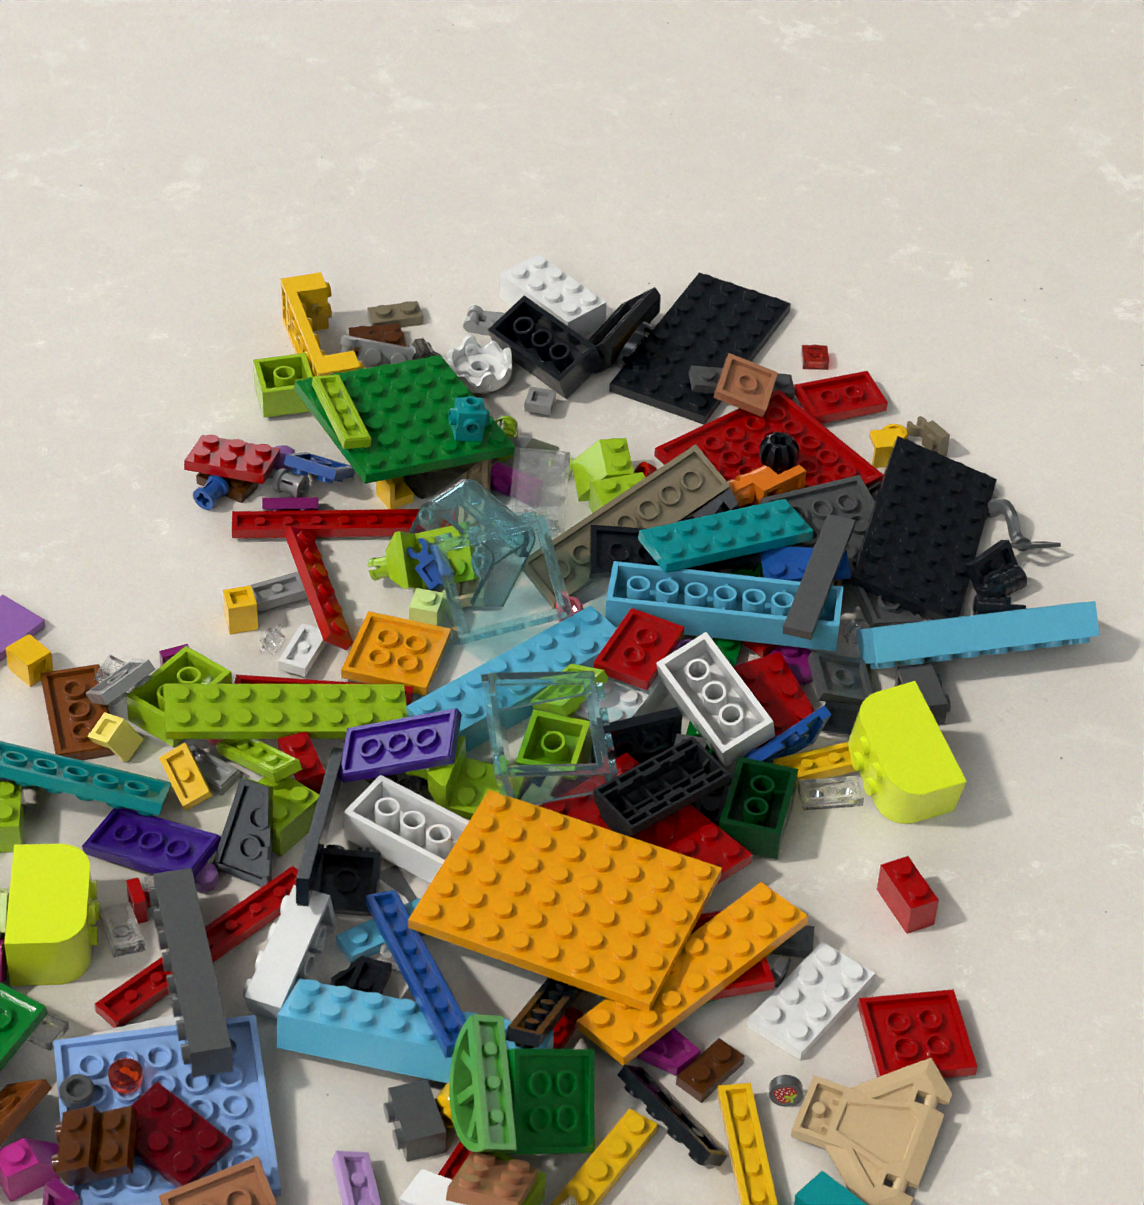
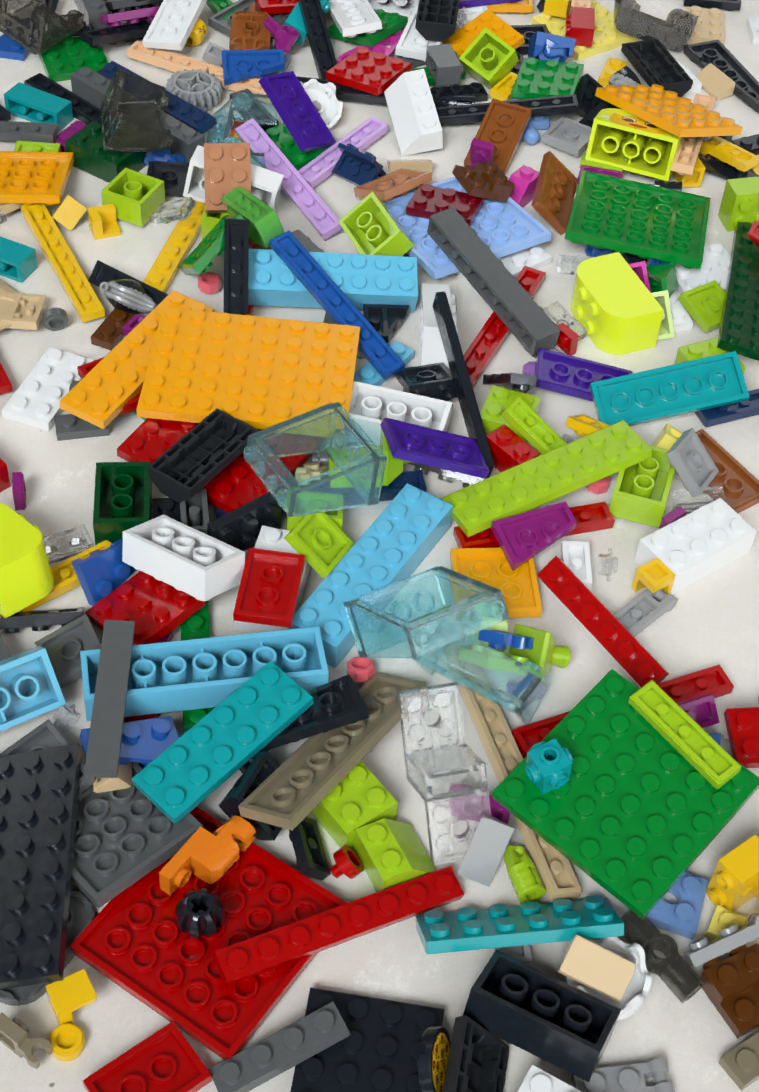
camera: 160 degrees right, 5 degrees up
dark grey tile [59,1074,95,1110] -> none
clear red tile [108,1058,143,1093] -> none
nougat plate [713,353,778,417] -> none
none -> magenta tile [12,472,26,511]
none -> light grey hat [100,279,157,315]
none -> red plate [212,866,465,987]
none -> lime brick [338,191,415,256]
none -> teal plate [415,896,624,954]
none -> magenta wing [491,501,577,571]
none -> tan slope [558,935,636,1003]
none -> white brick [634,498,757,595]

